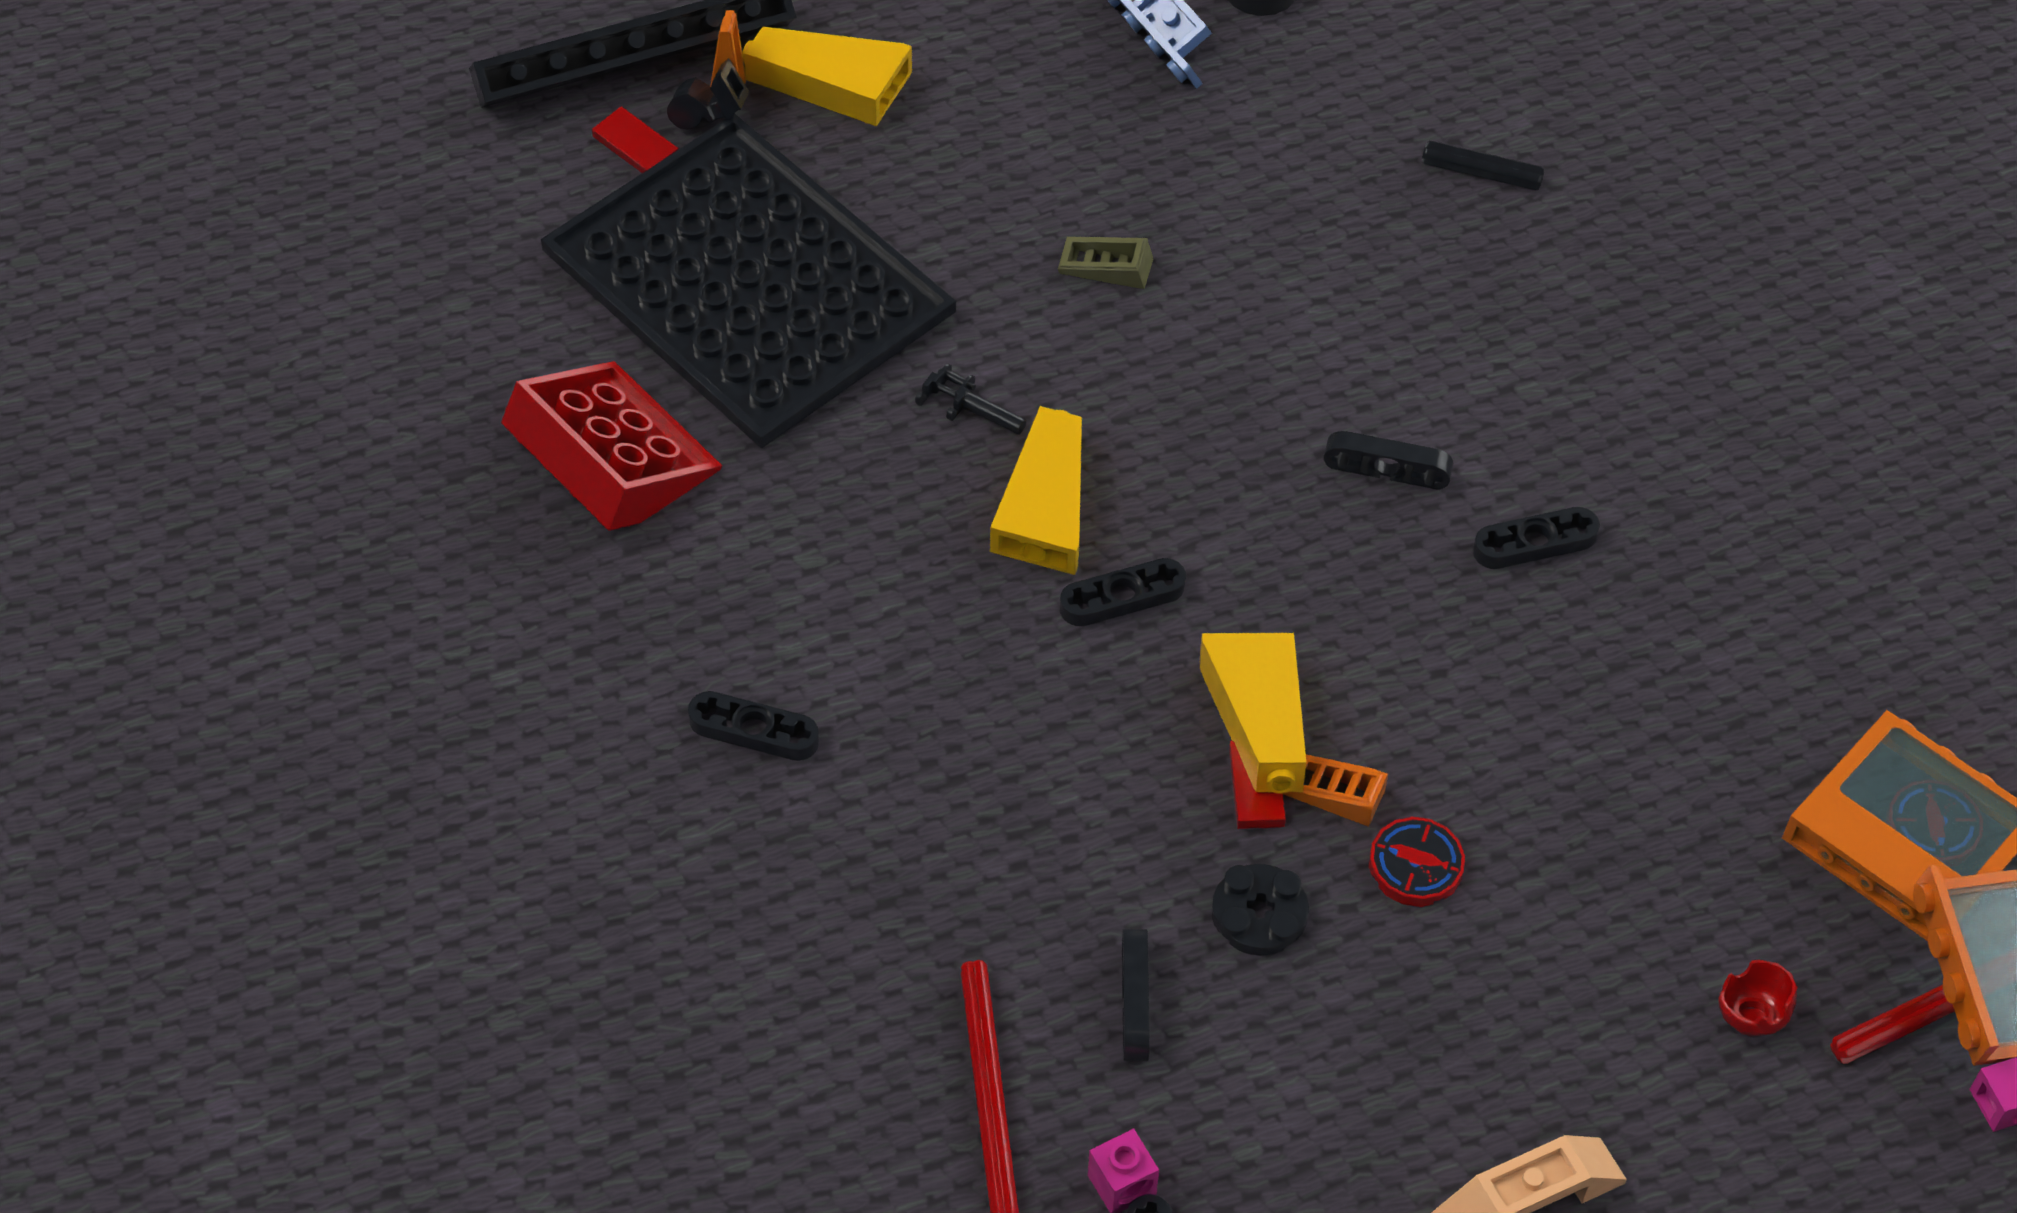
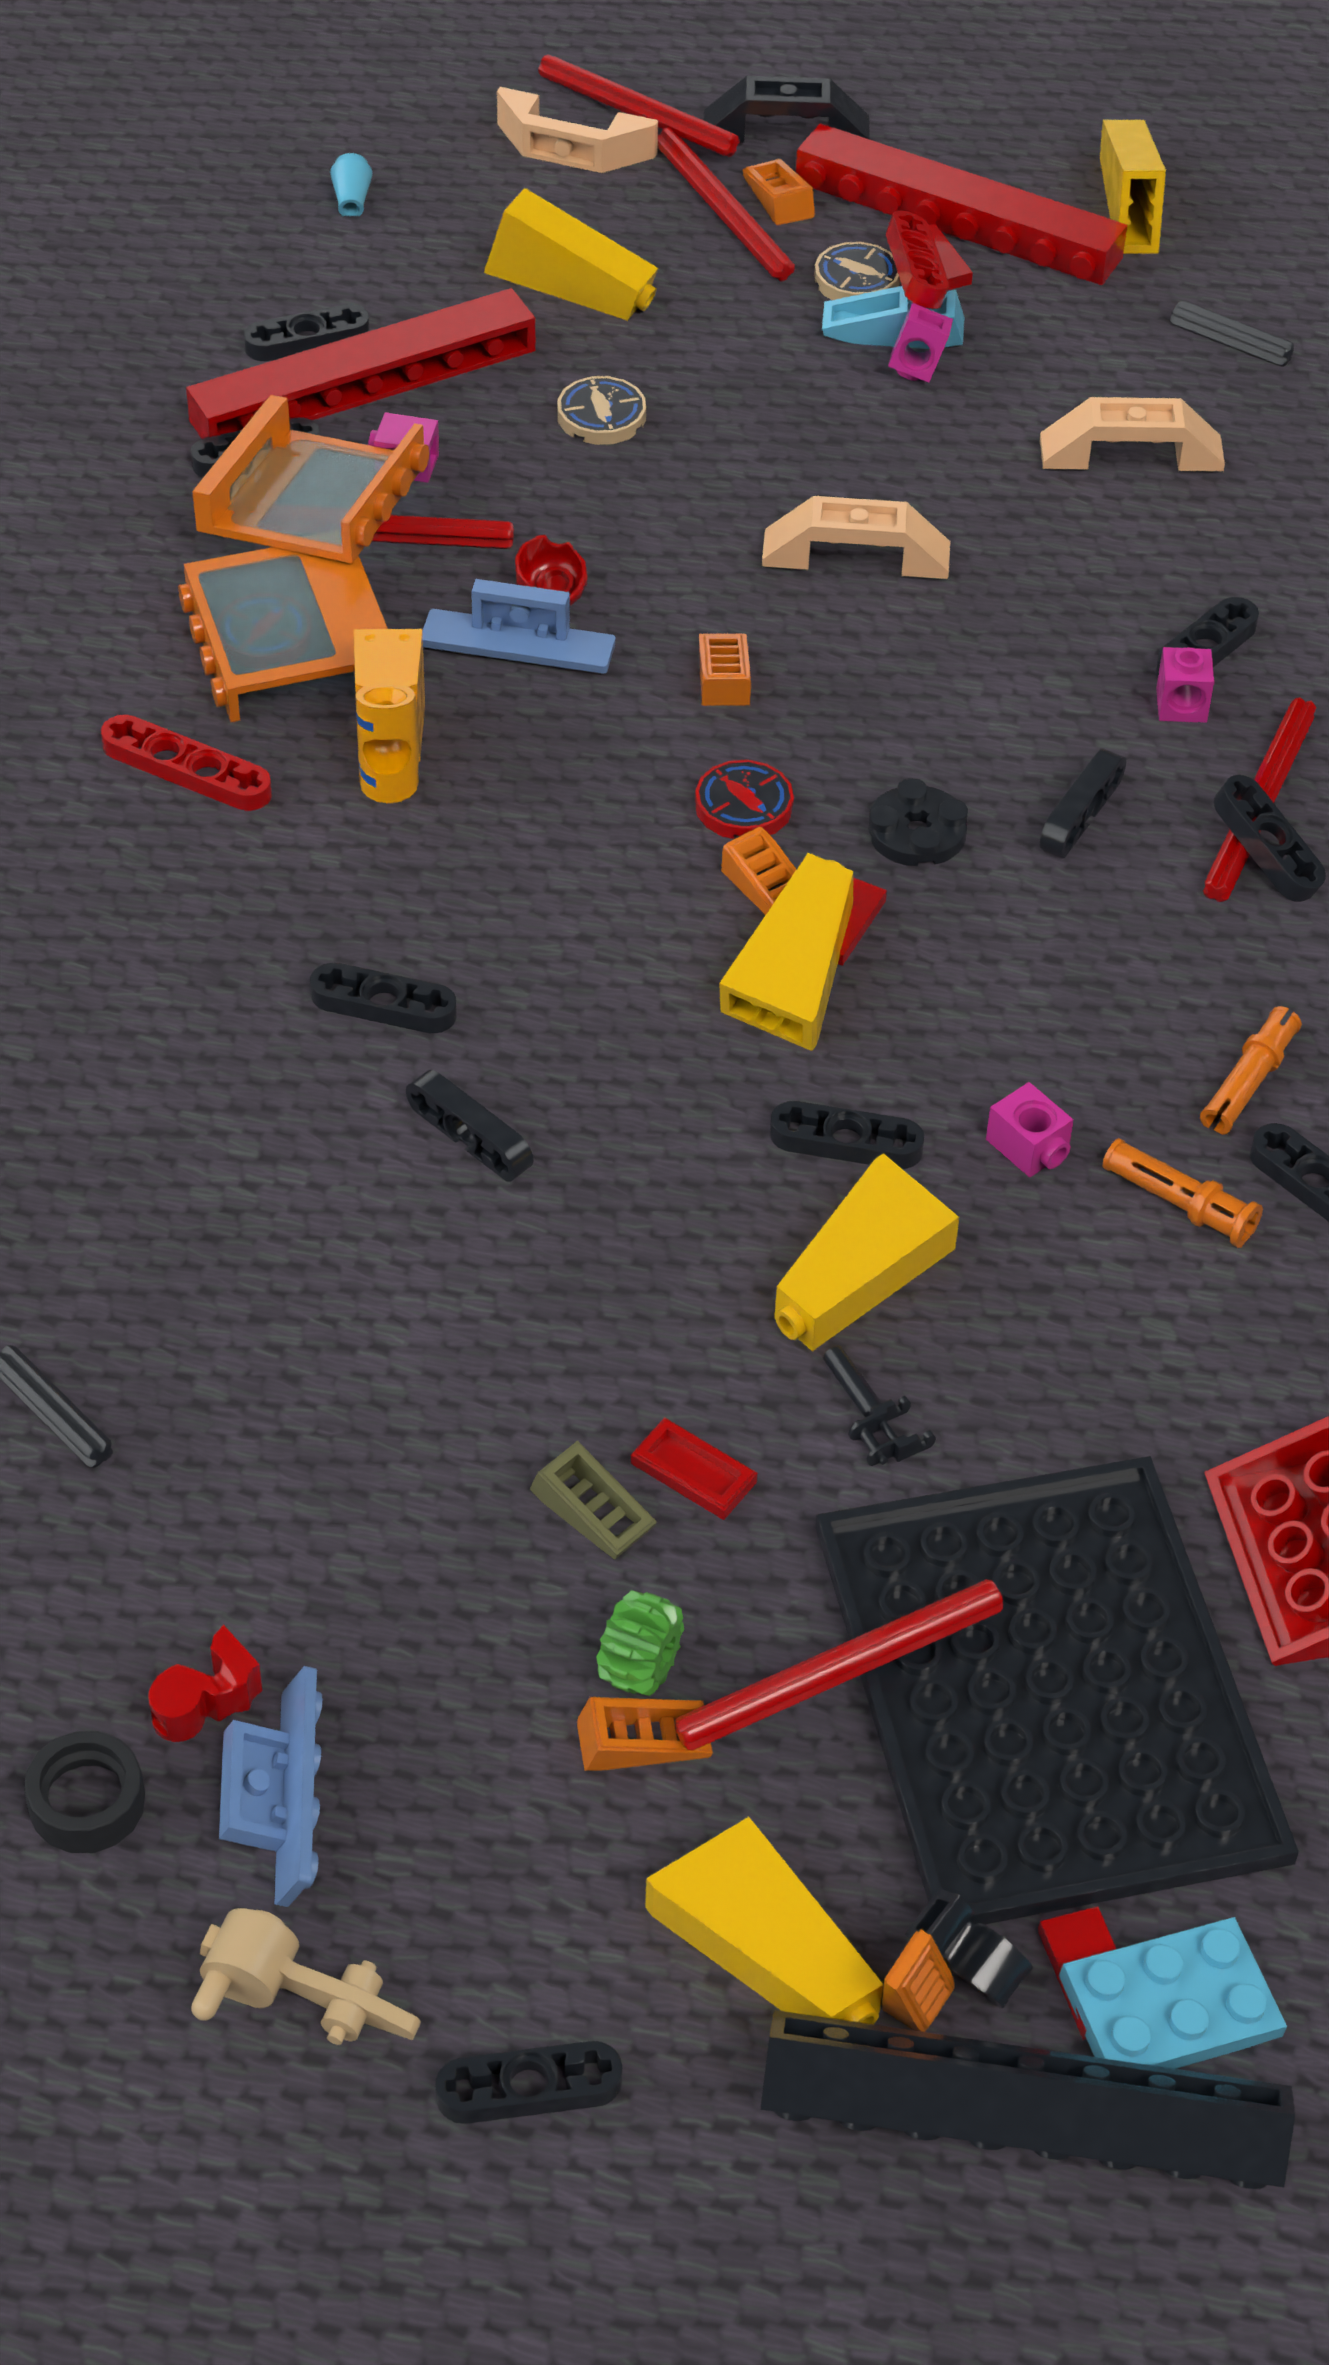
camera: 150 degrees left, 5 degrees down
none -> red beam [101,715,272,811]
none -> red leg [148,1624,263,1742]
none -> light orange piece [354,629,425,803]
none -> medium blue bracket [423,579,615,674]
none -> orange slope [577,1697,713,1771]
none -> bright green gear [596,1590,684,1696]
none -> red tile [631,1417,758,1520]
none -> red axle [675,1580,1003,1750]
none -> orange slope [699,634,751,706]
none -> dark pink brick [986,1082,1074,1178]
none -> medium azure plate [1059,1917,1287,2069]
none -> orange pin [1102,1138,1263,1248]
none -> orange pin [1200,1006,1302,1135]
none -> black beam [1214,775,1326,902]

